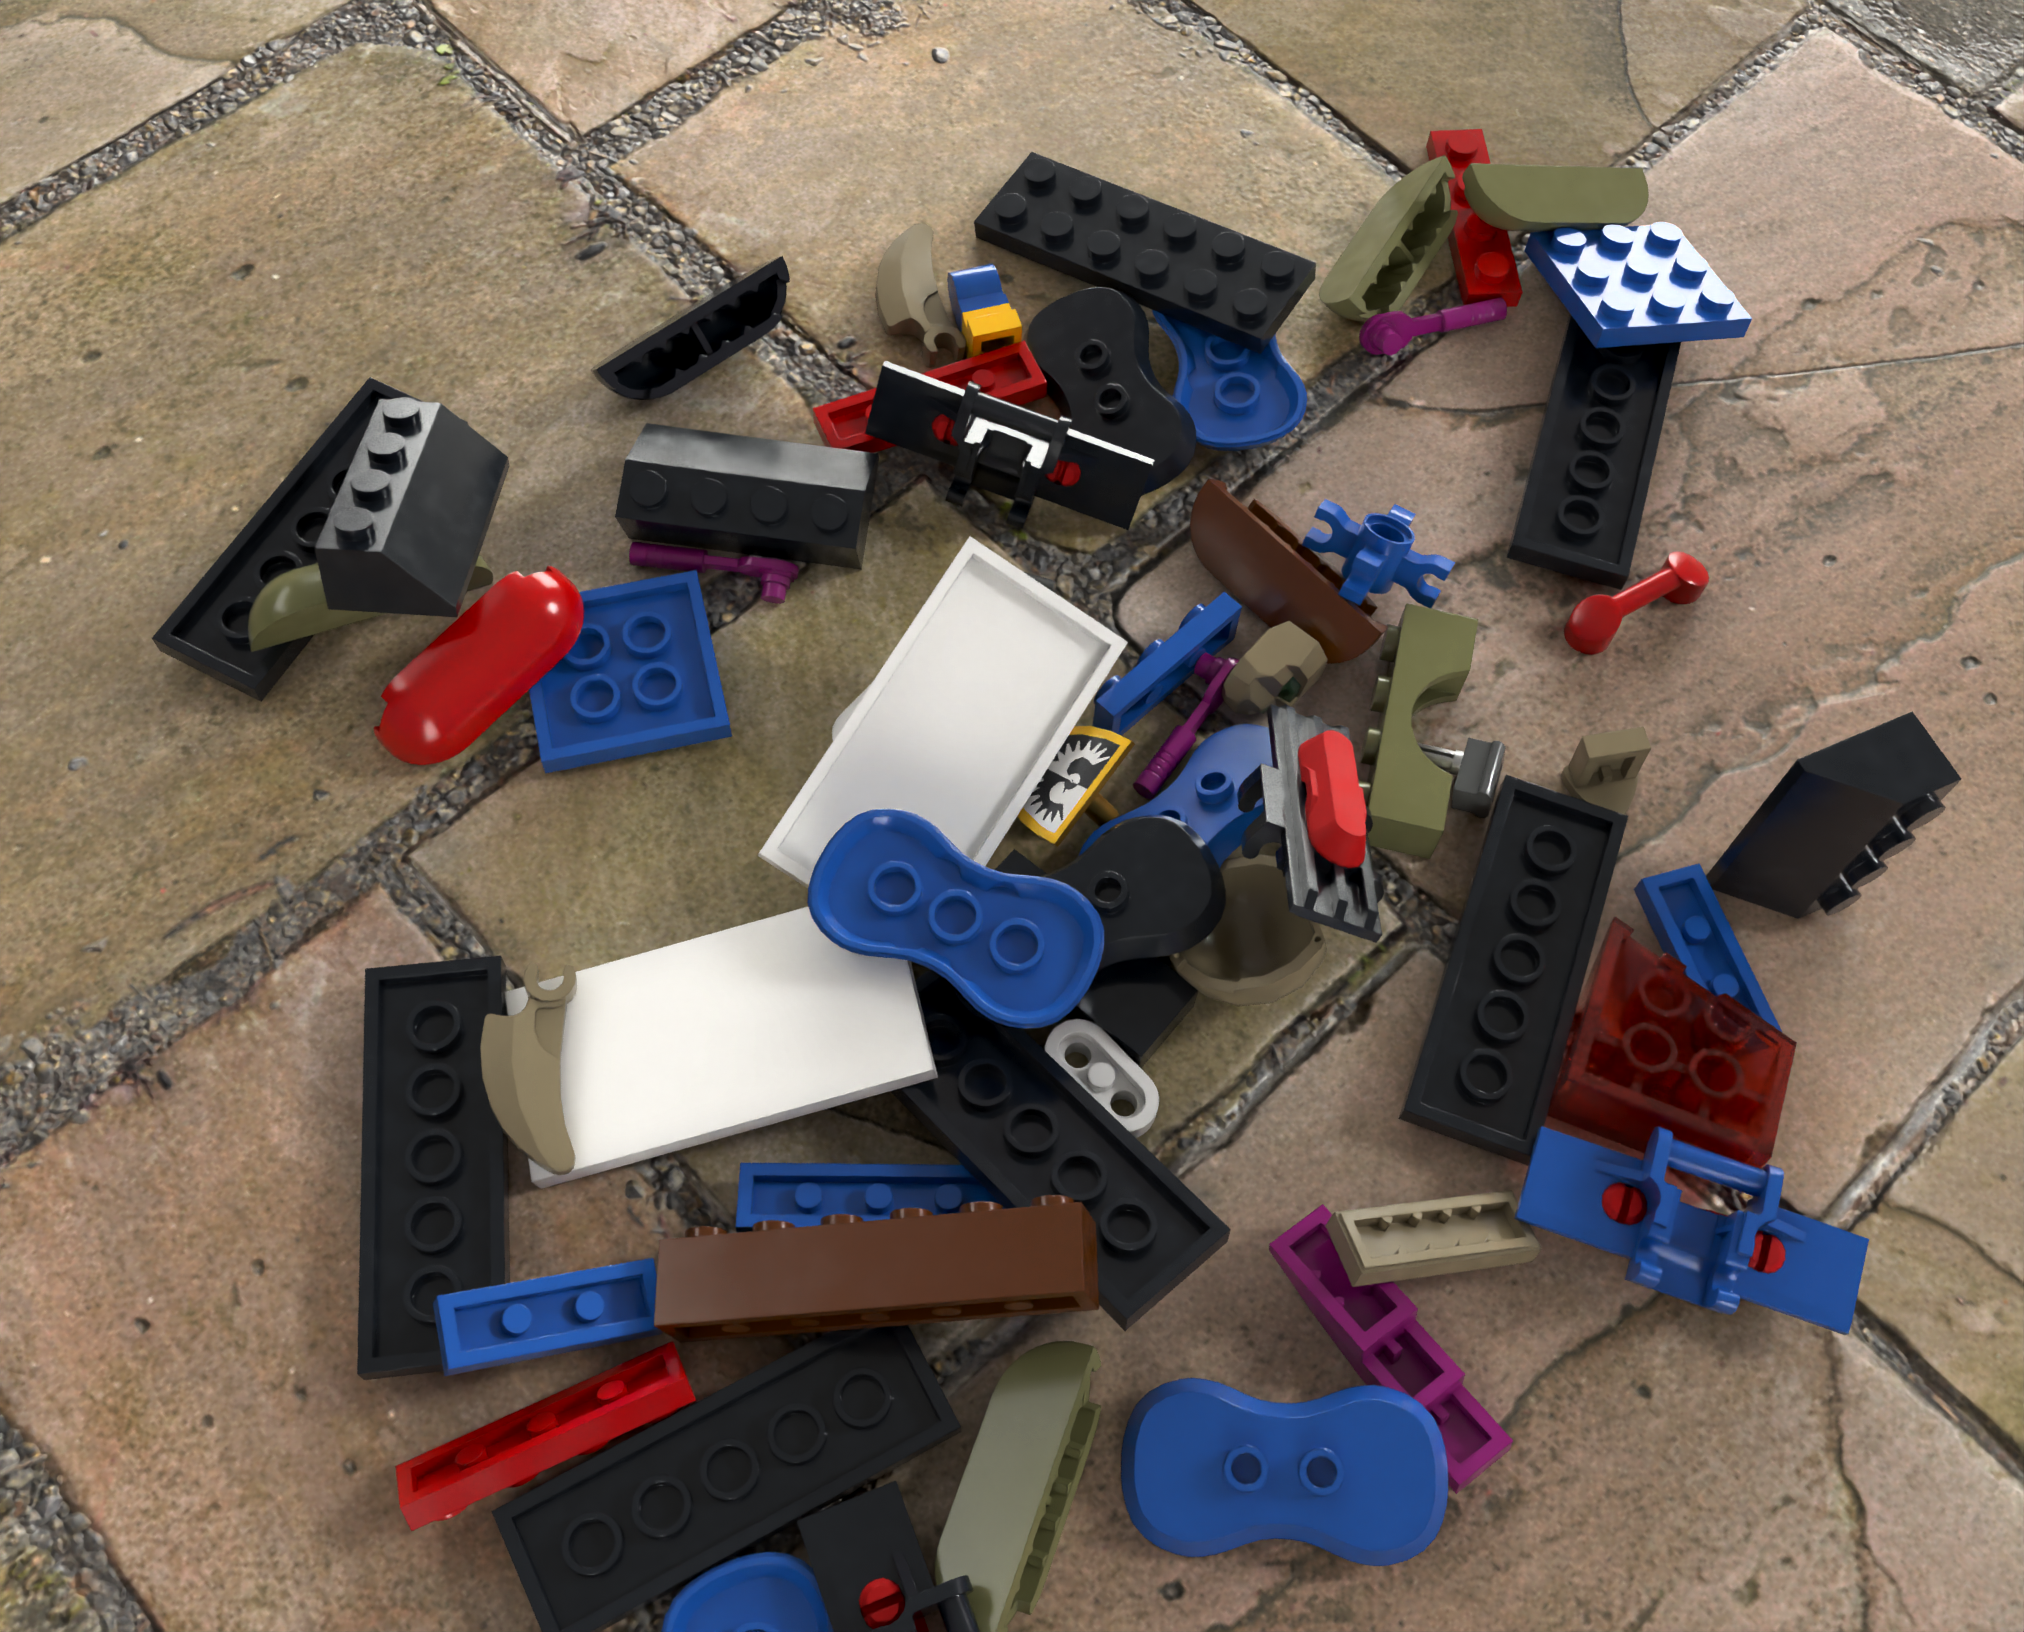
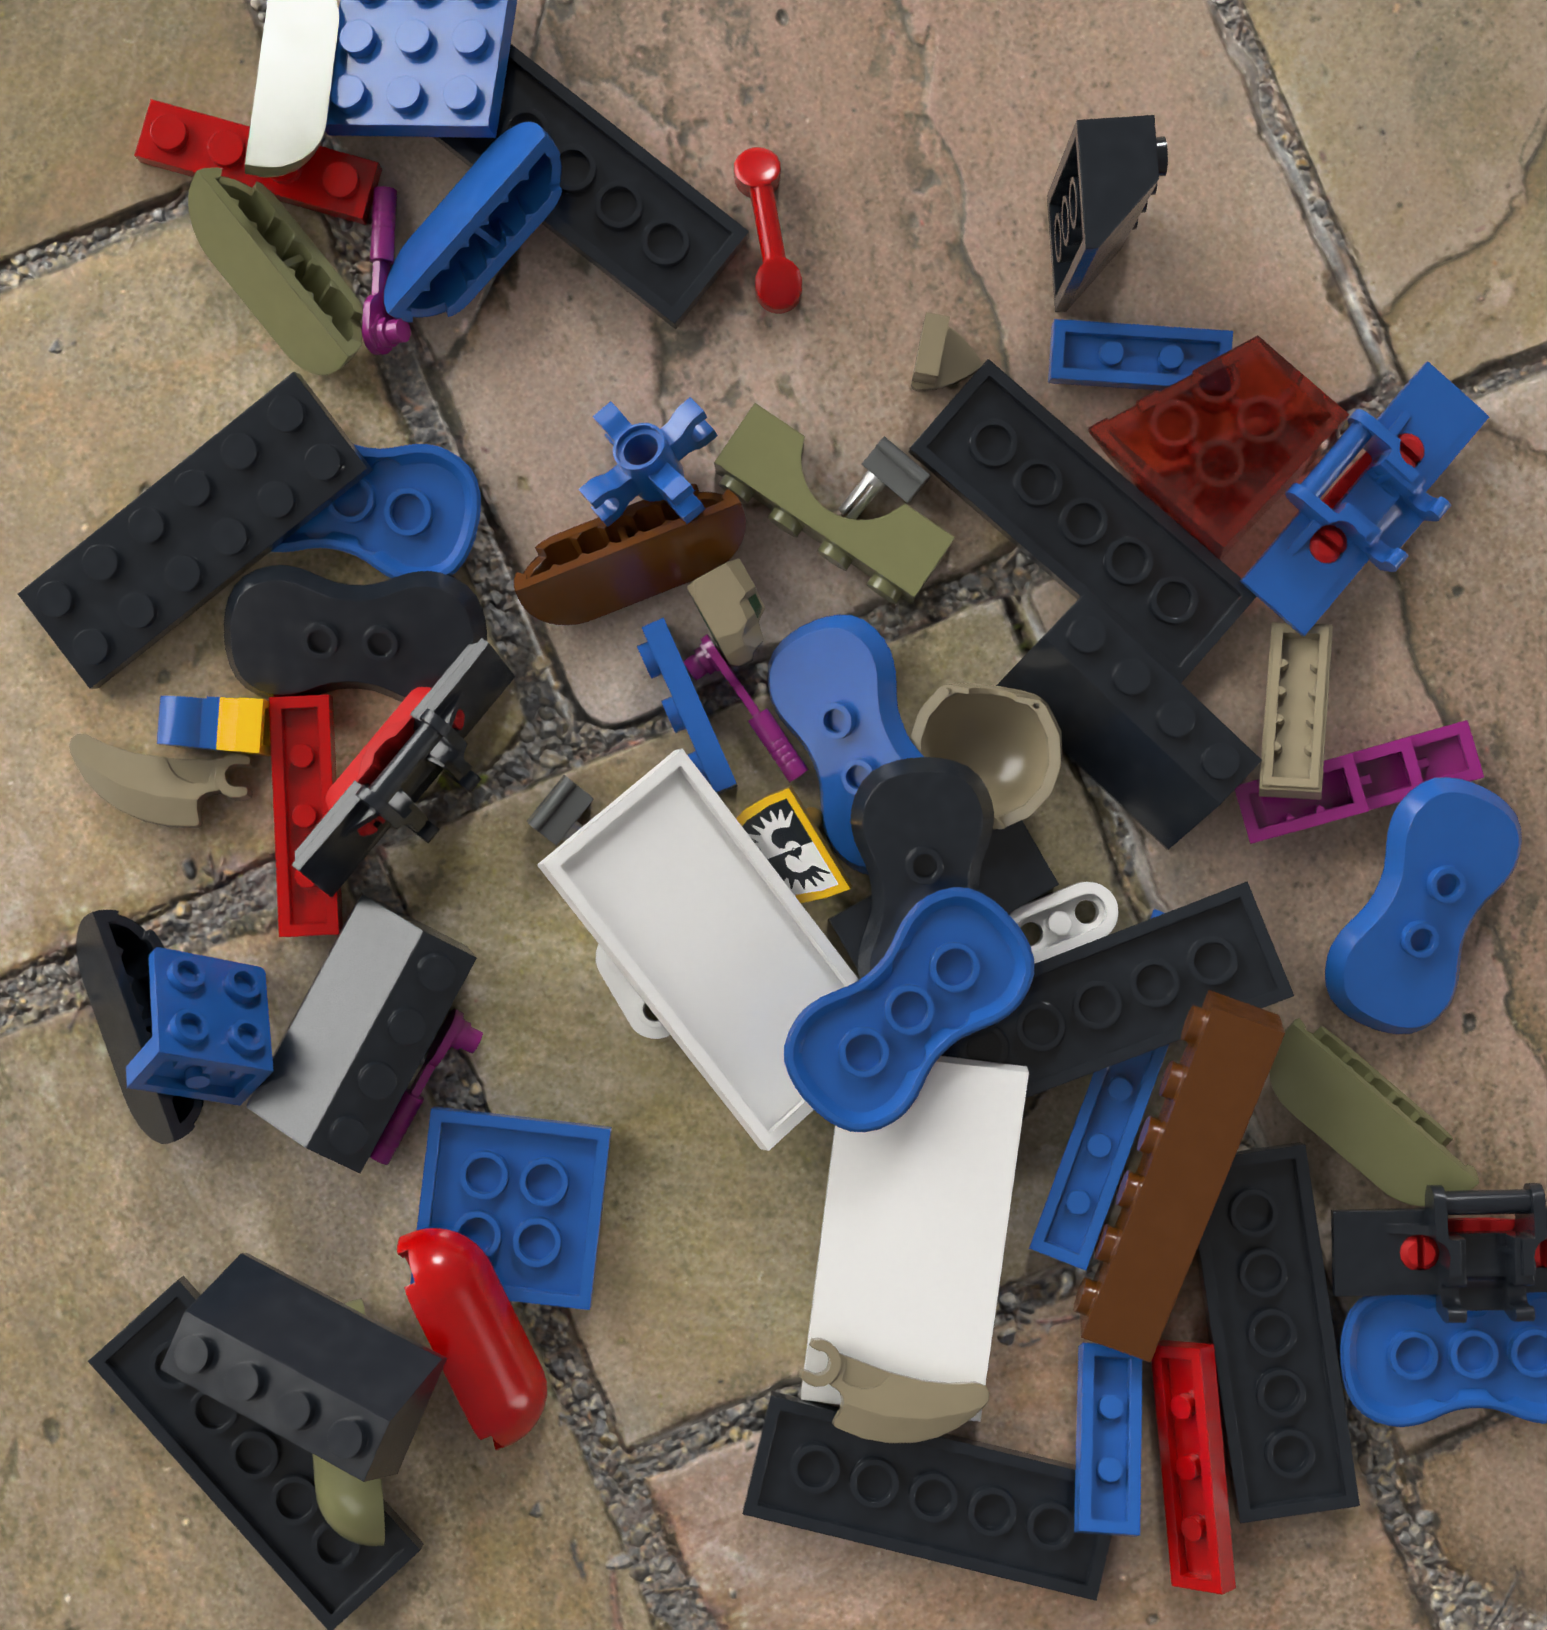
camera: 65 degrees left, 25 degrees up
black piece [1237,704,1384,943] -> none
none -> blue bracket [126,947,273,1106]
none -> blue brick [384,122,562,322]
none -> black slope [996,593,1262,850]

